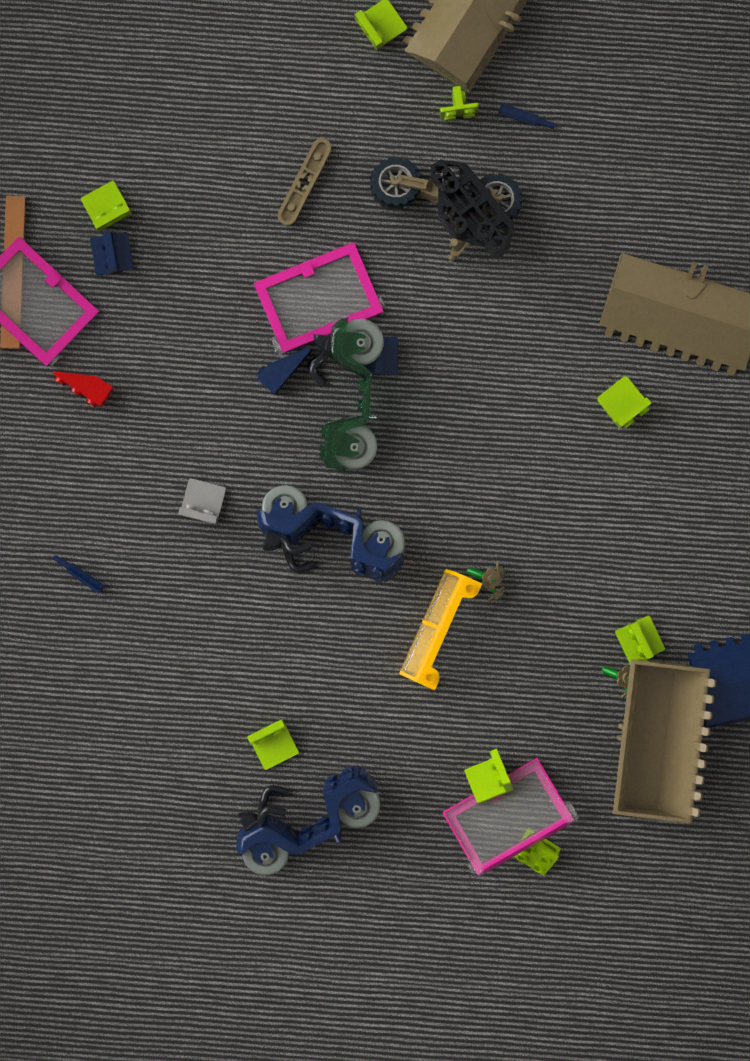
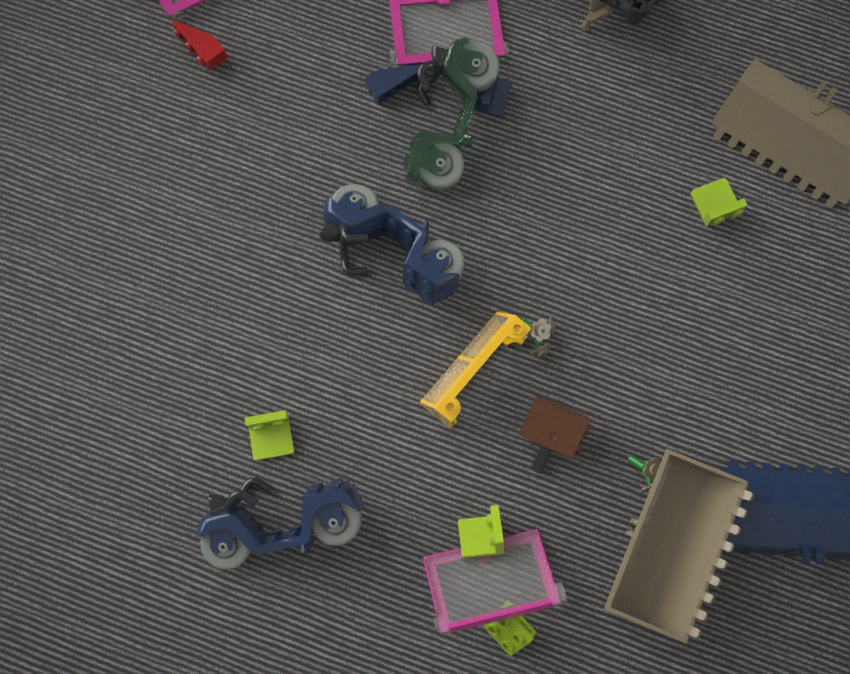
camera: 10 degrees right, 10 degrees down
dark blue axle [53,555,105,594] -> none
light grey bracket [178,478,226,525] -> none
lime bracket [615,616,665,664] -> none
none -> reddish brown piece [519,394,591,473]

